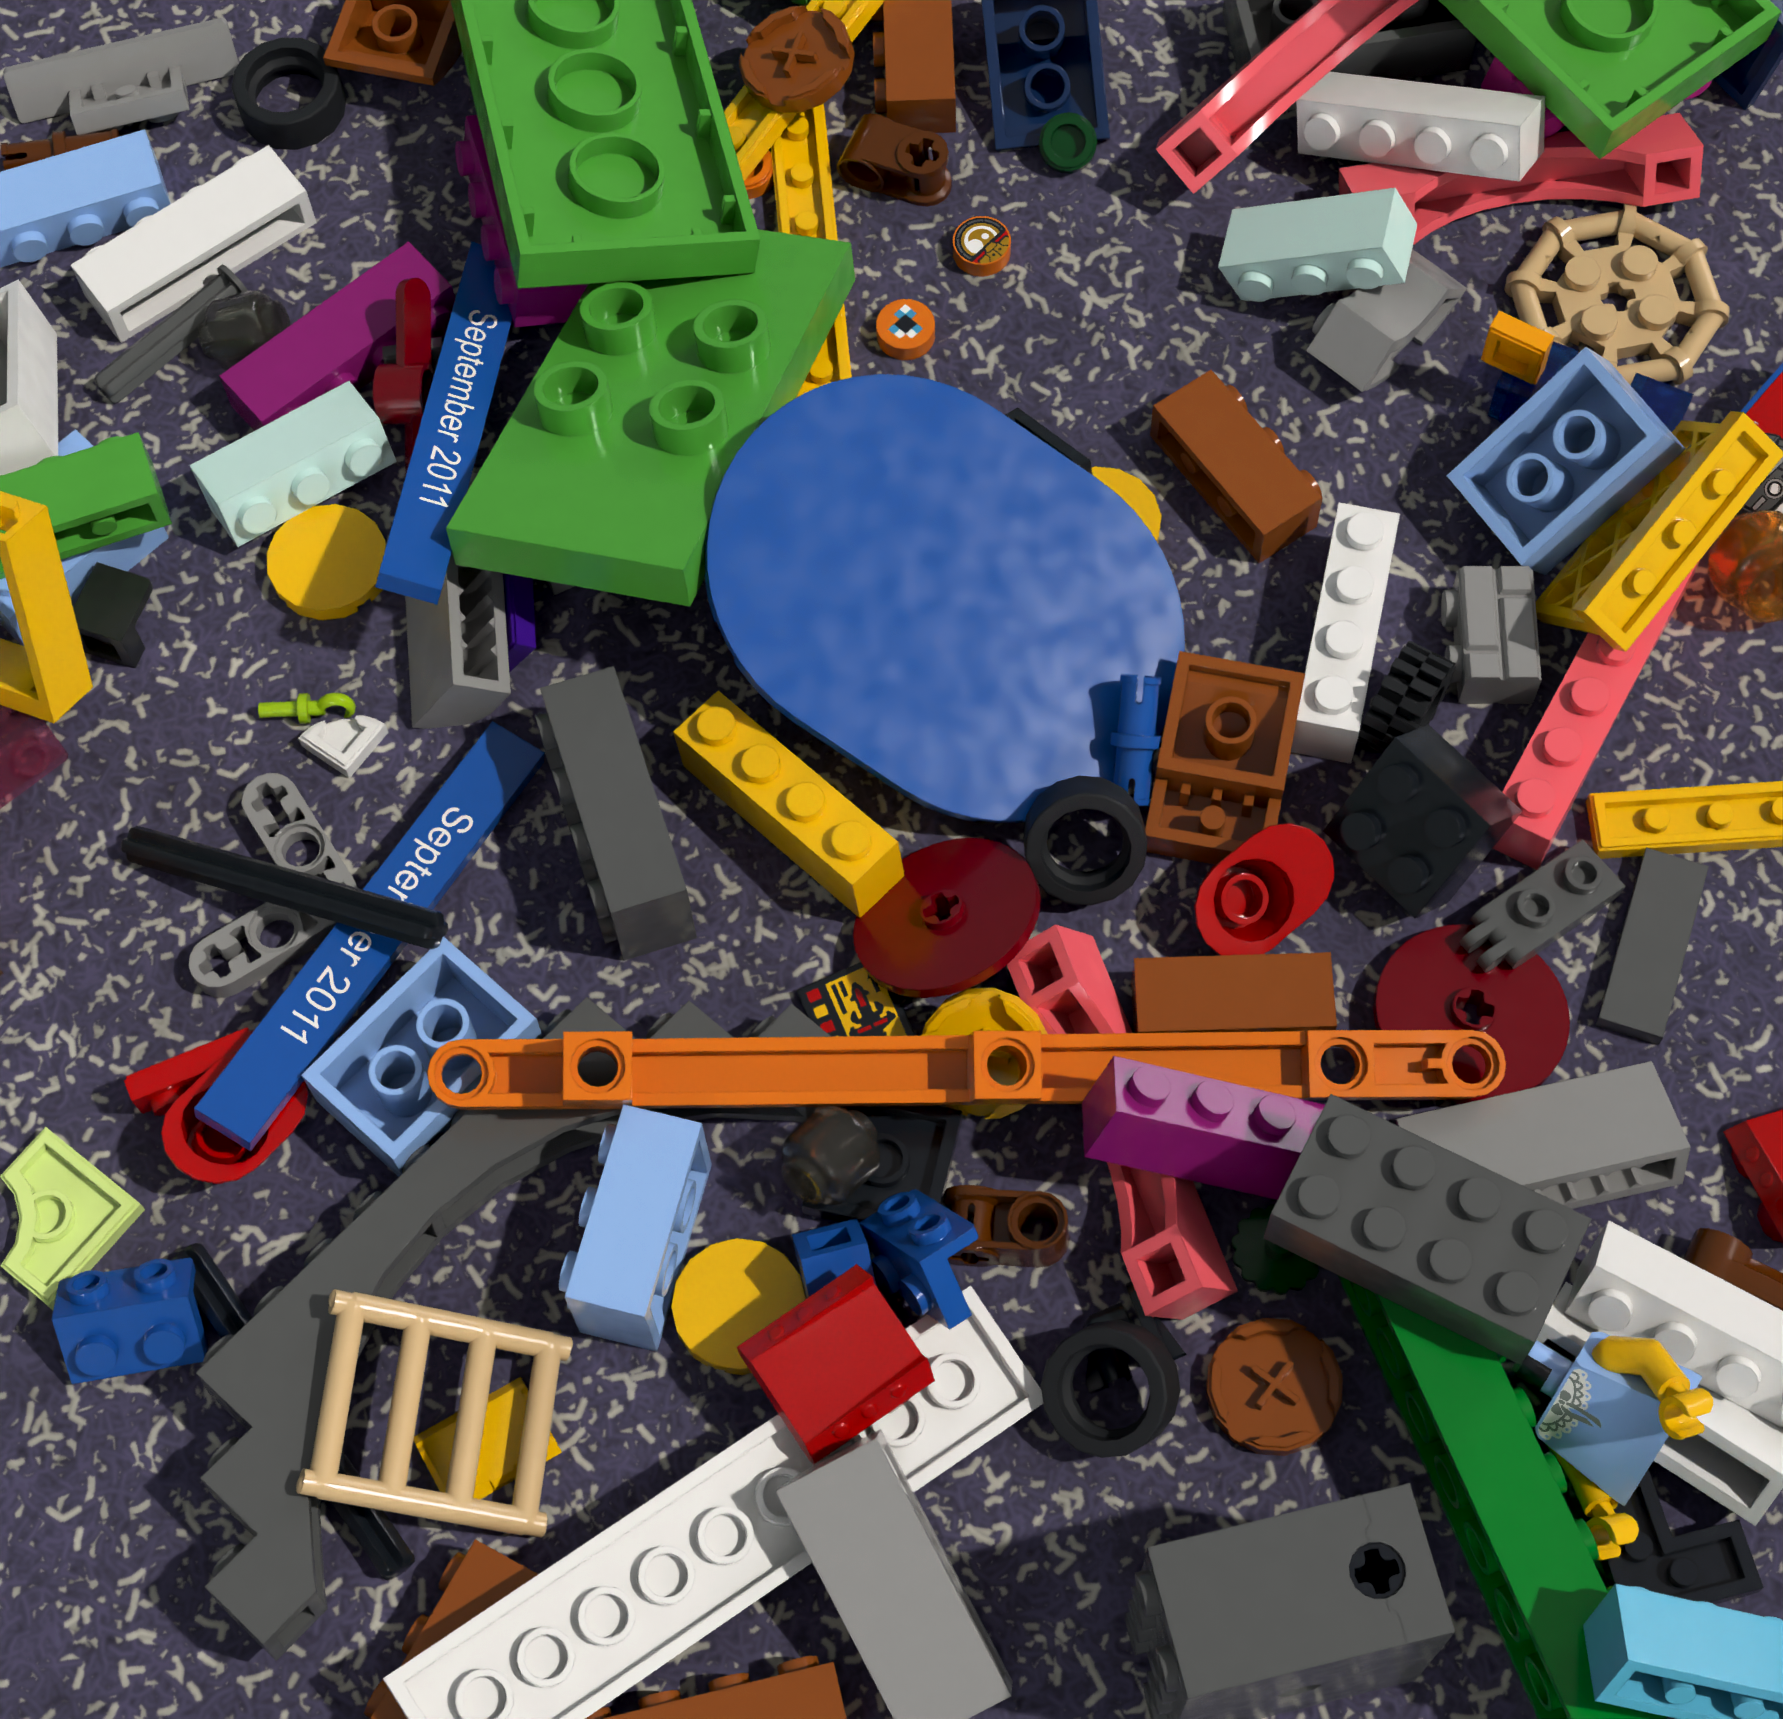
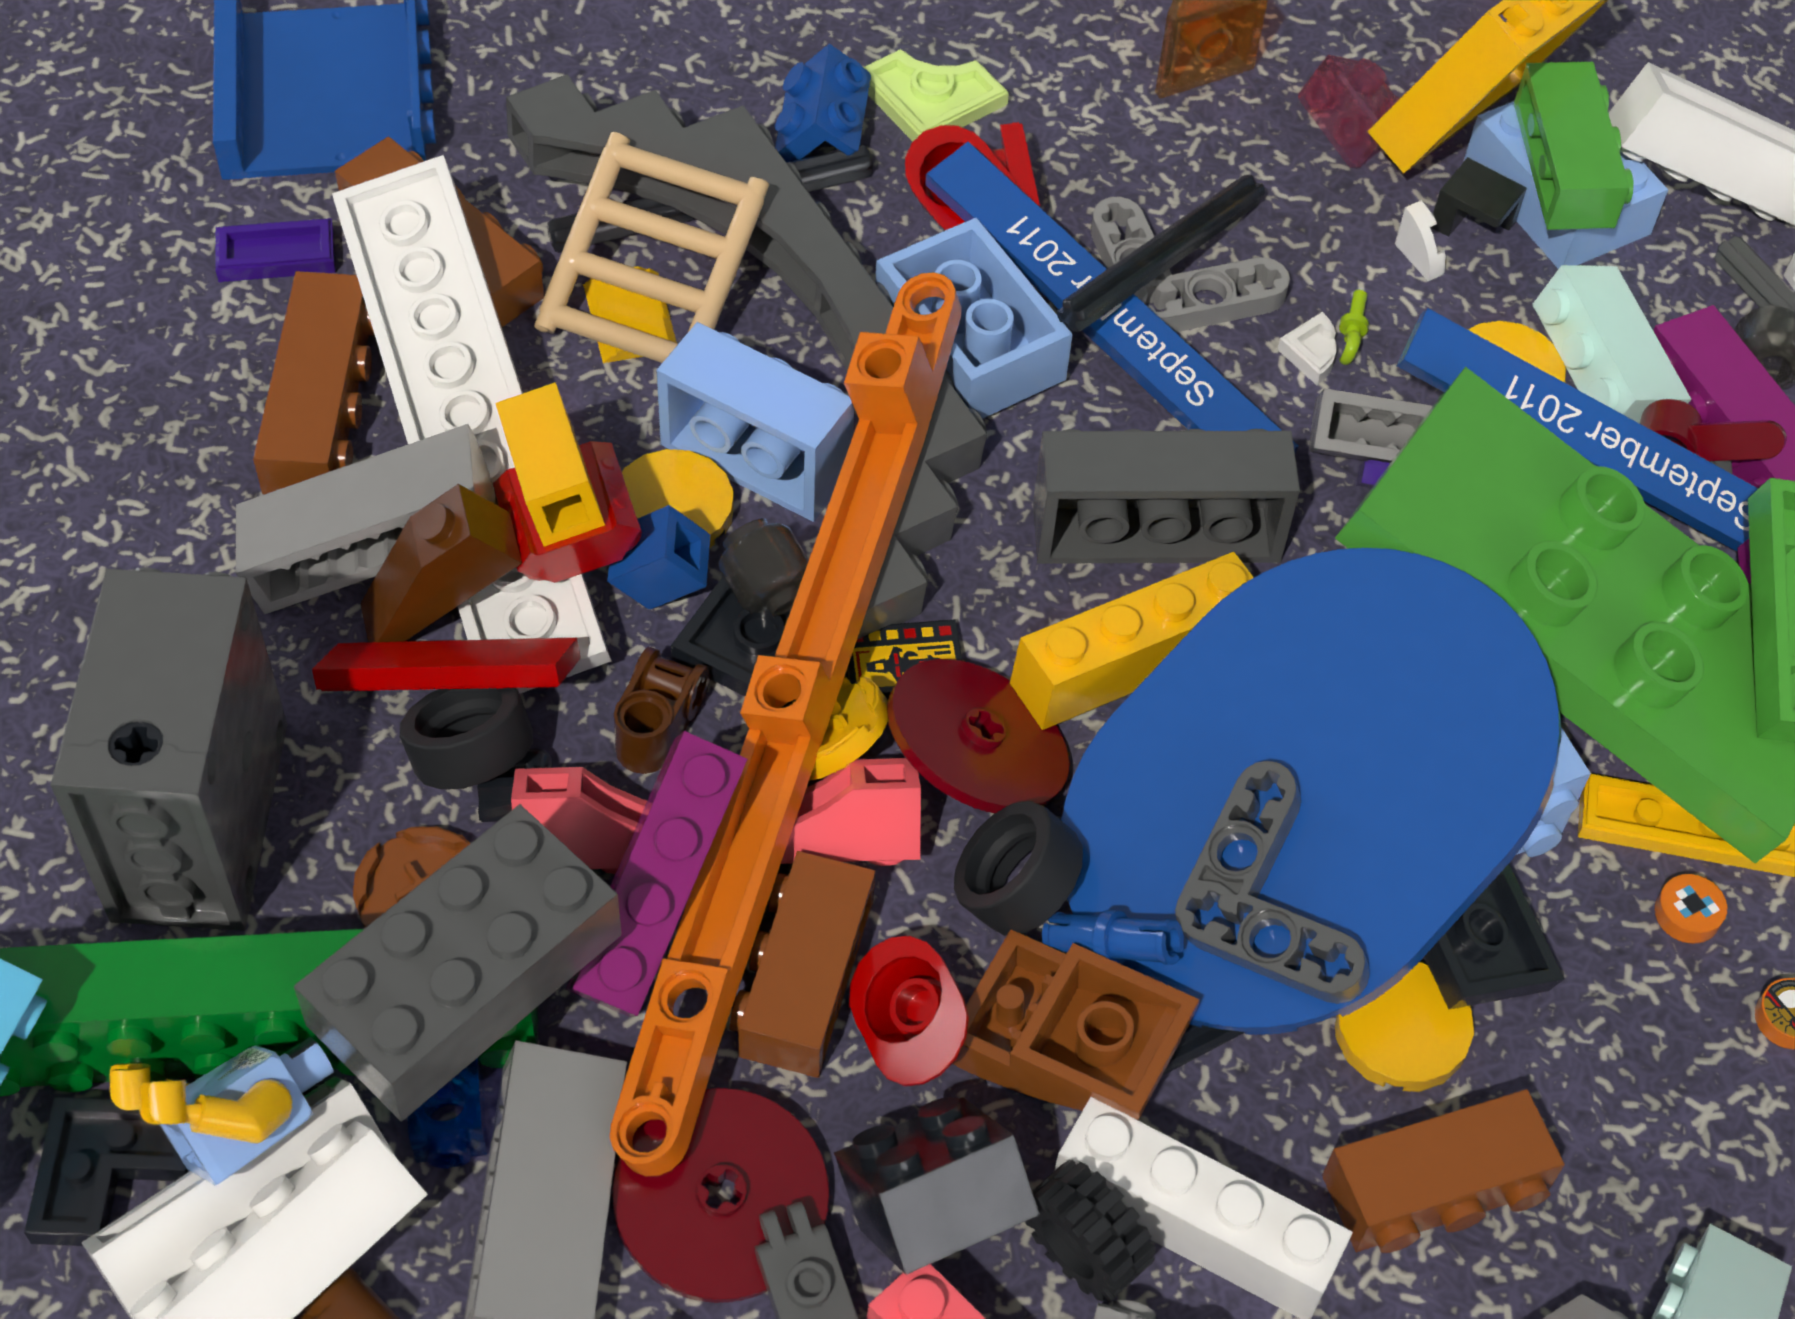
camera: 100 degrees right, 10 degrees down
blue bracket [859,1189,979,1330] -> none
none -> red tile [312,638,581,691]
none -> reddish brown slope [360,484,522,642]
none -> yellow brick [495,382,605,547]
none -> dark grey beam [1175,761,1370,1004]
none -> white tile [1395,200,1446,281]

